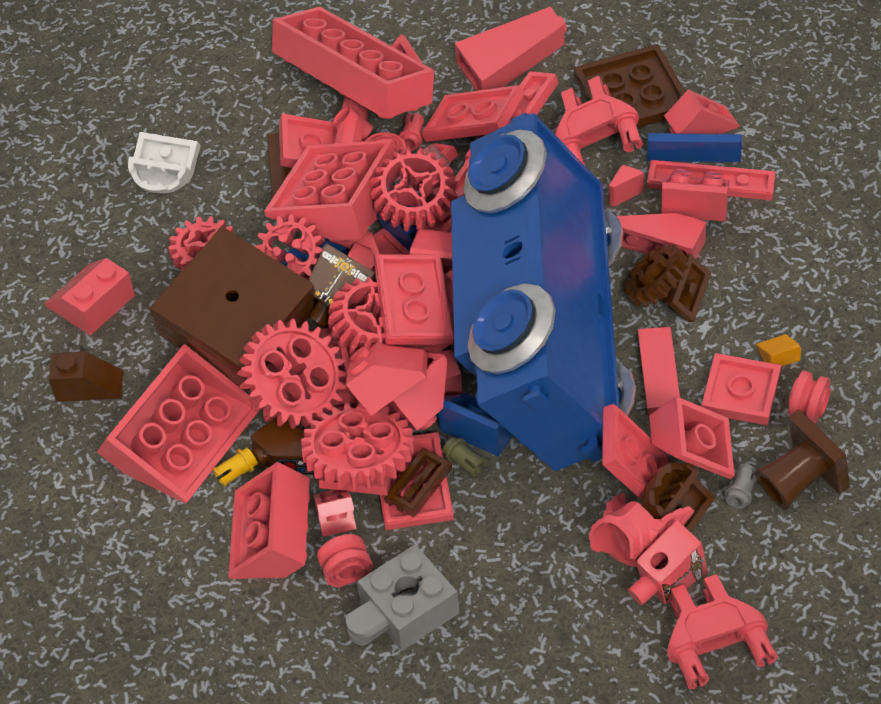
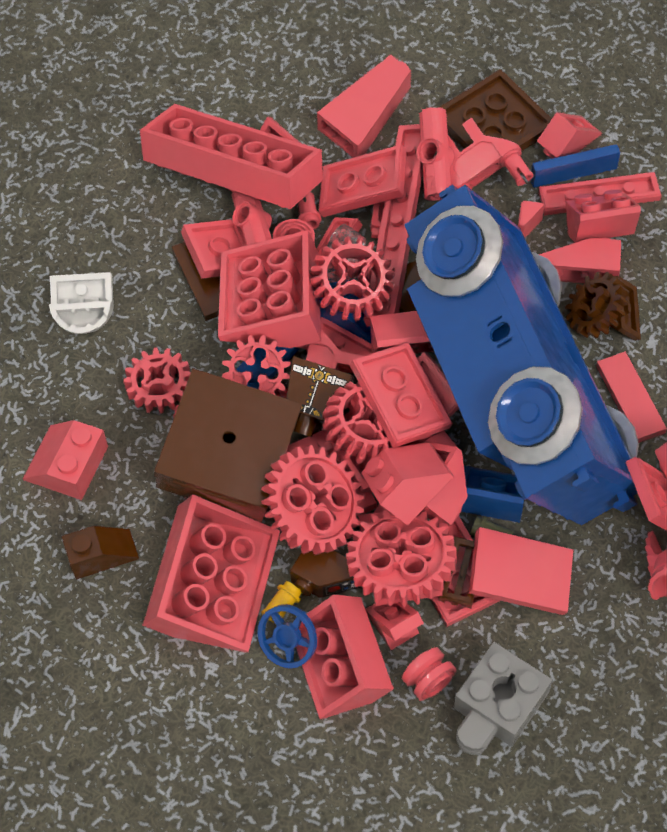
camera: 20 degrees left, 10 degrees up
none -> blue wheel [258,604,317,668]
none -> coral piece [416,107,454,201]
none -> coral tile [469,527,573,615]

